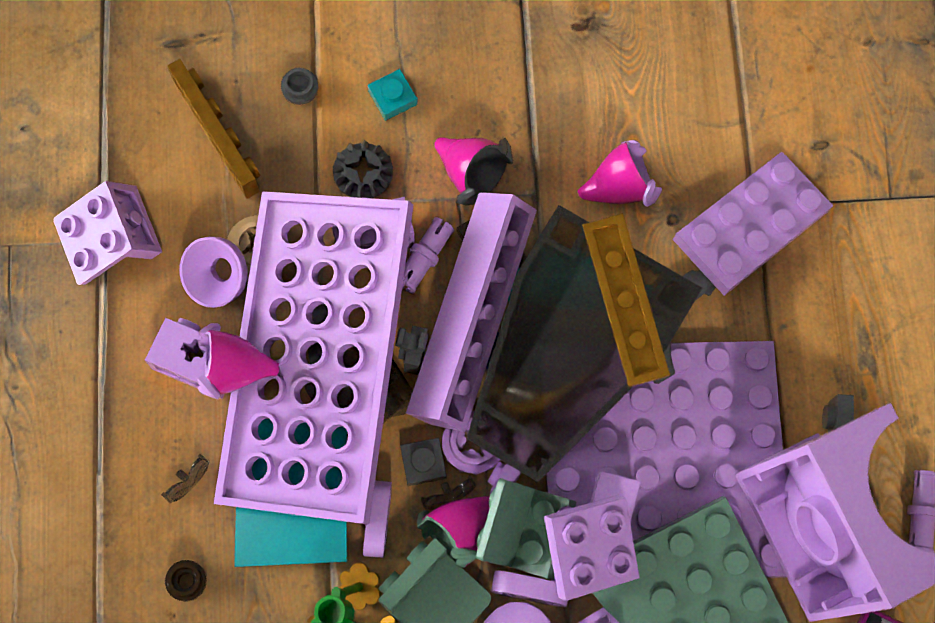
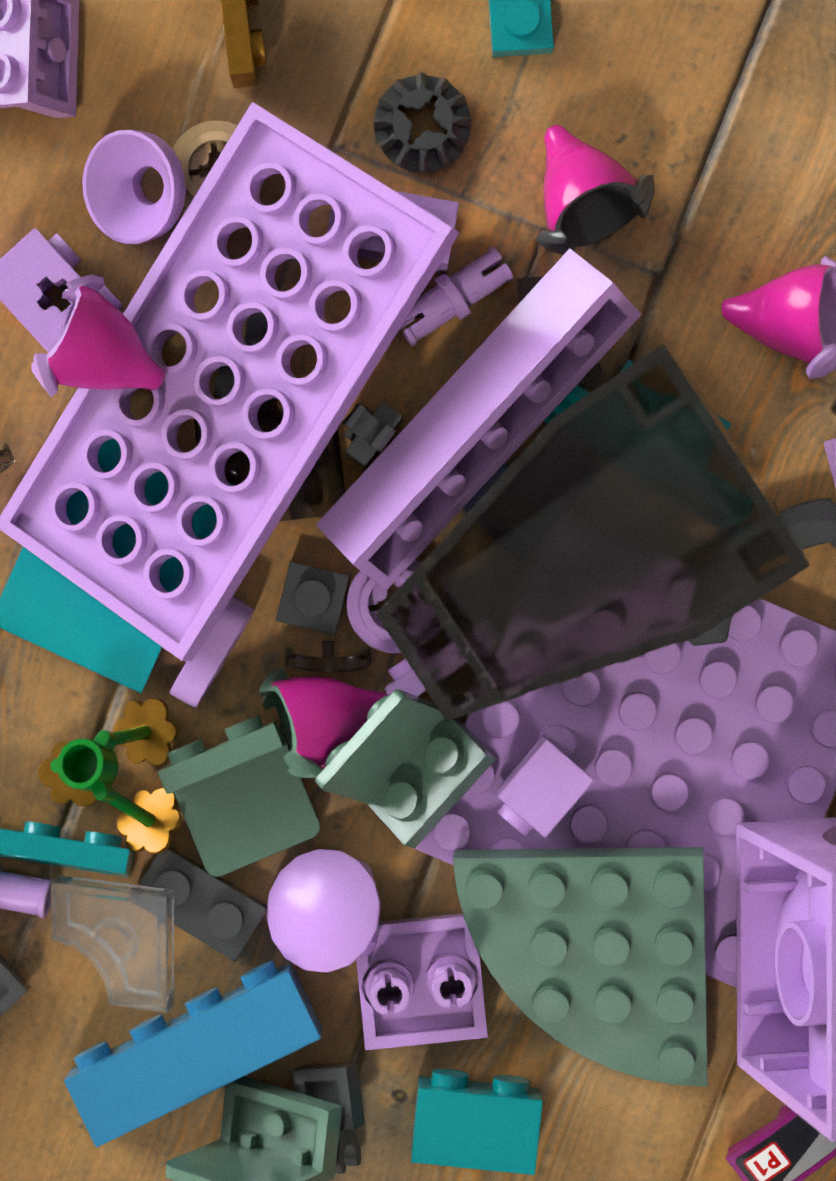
camera: 25 degrees right, 15 degrees up
lavender beam [491,571,568,607] -> none
lavender plate [544,495,640,601] -> none
pearl gold plate [583,213,670,387] -> none

